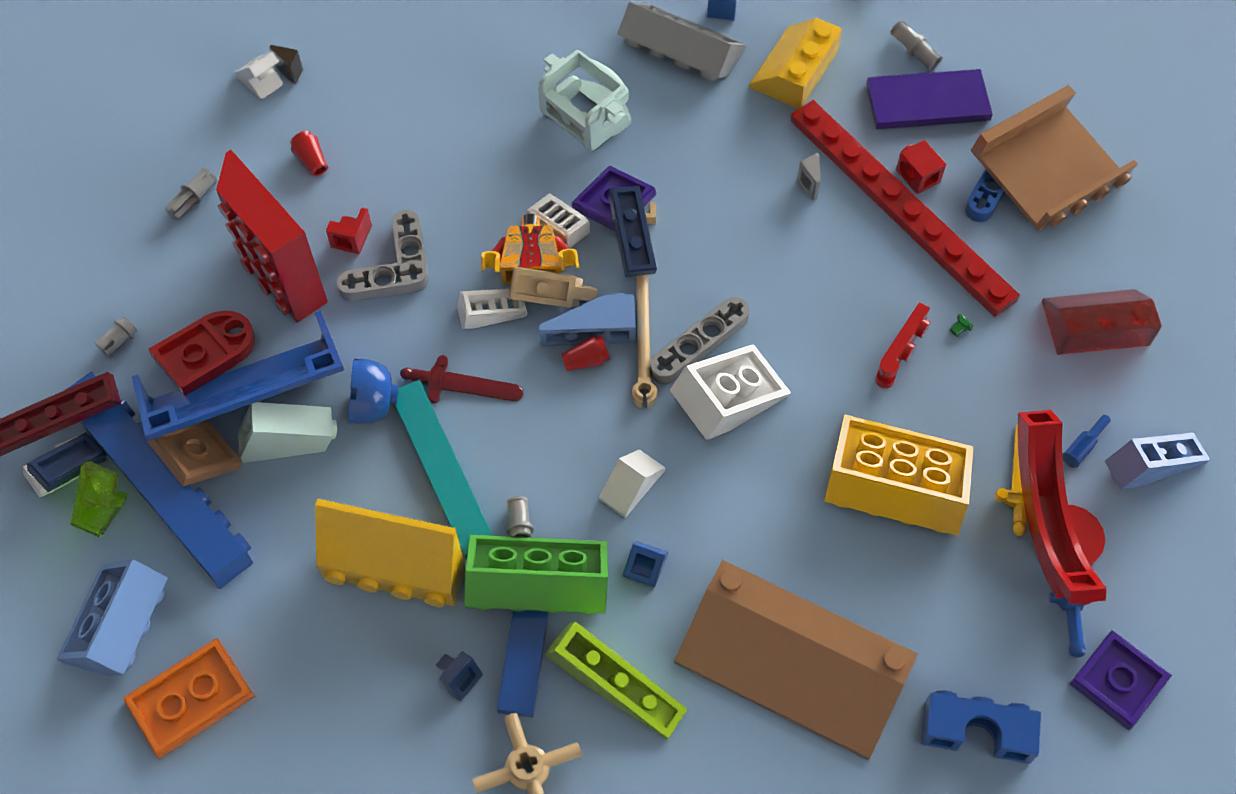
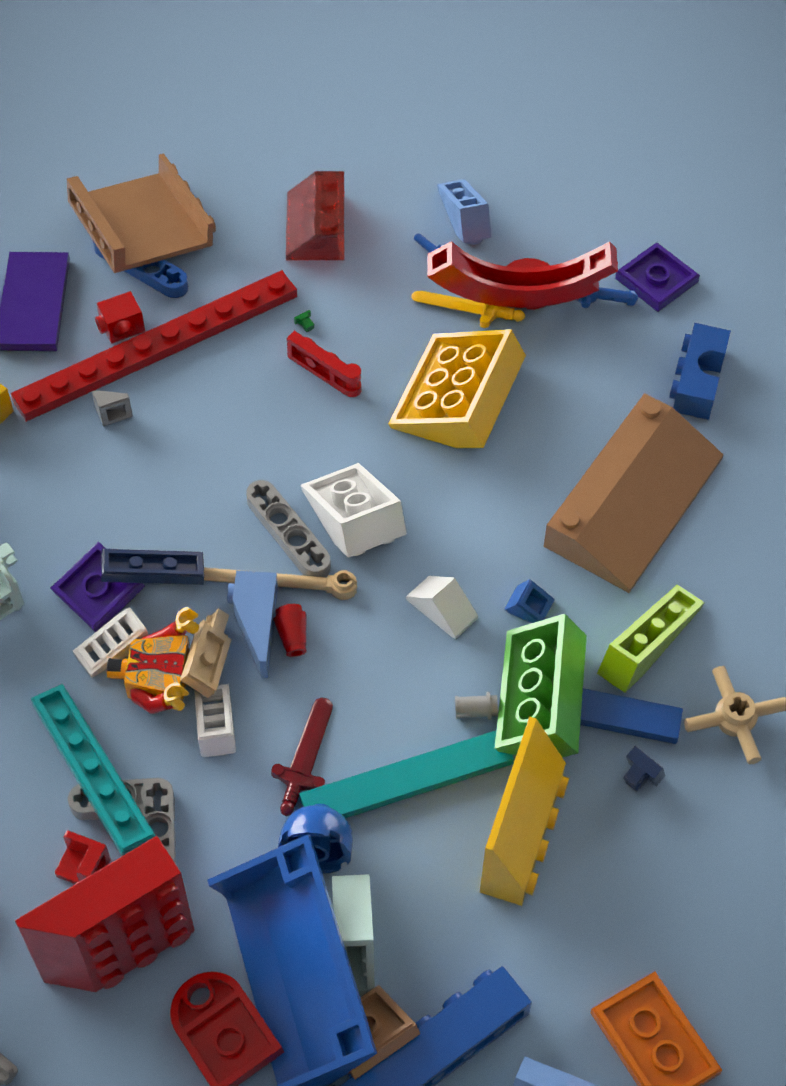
camera: 85 degrees left, 5 degrees down
none -> teal tile [31,684,156,856]

